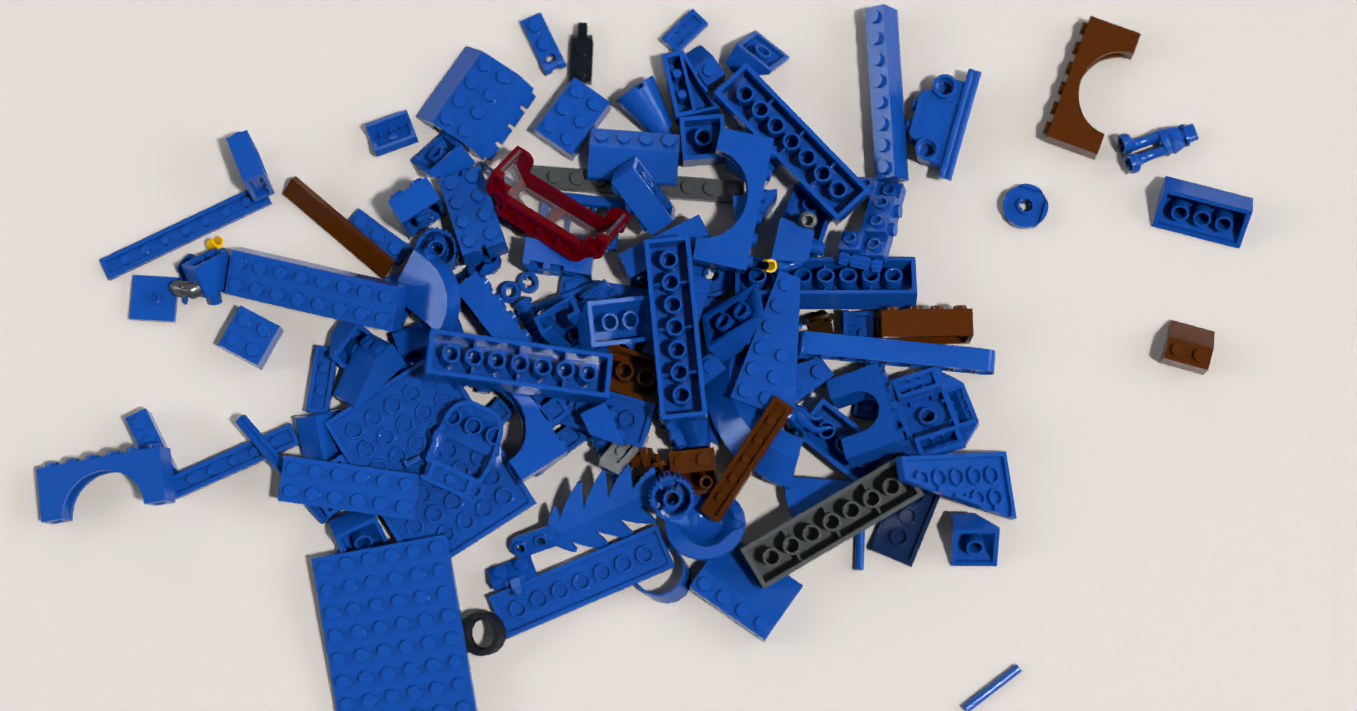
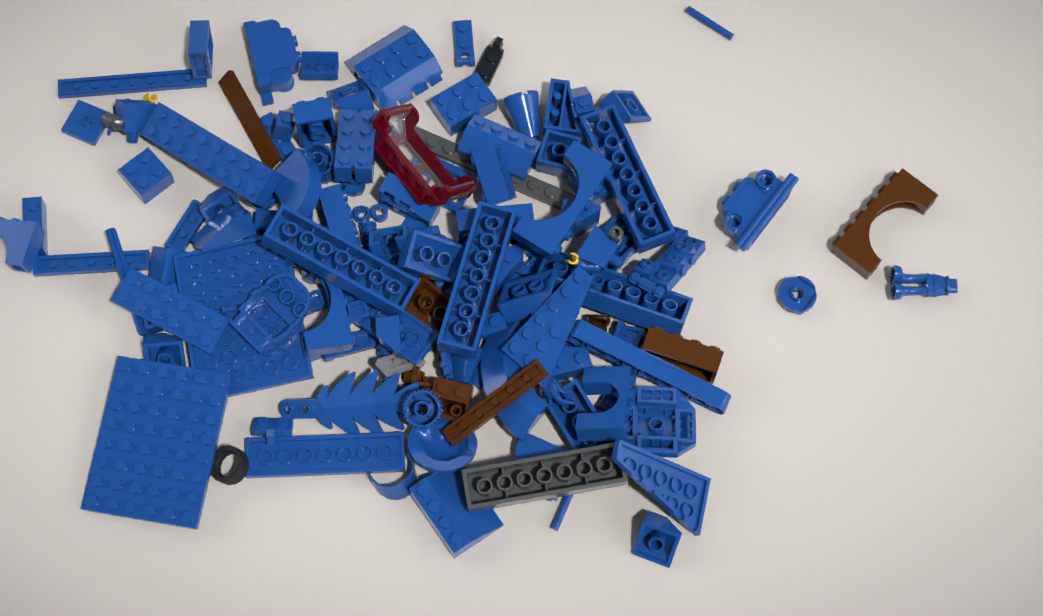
camera: 15 degrees right, 10 degrees down
blue plate [662,9,708,52] -> none
blue brick [865,4,909,183] -> none
dark blue tile [869,489,940,567] -> none
blue slope [1152,176,1253,248] -> none
reddish brown slope [1160,320,1215,375] -> none
none -> blue brick [244,19,302,106]
none -> blue brick [272,110,296,142]

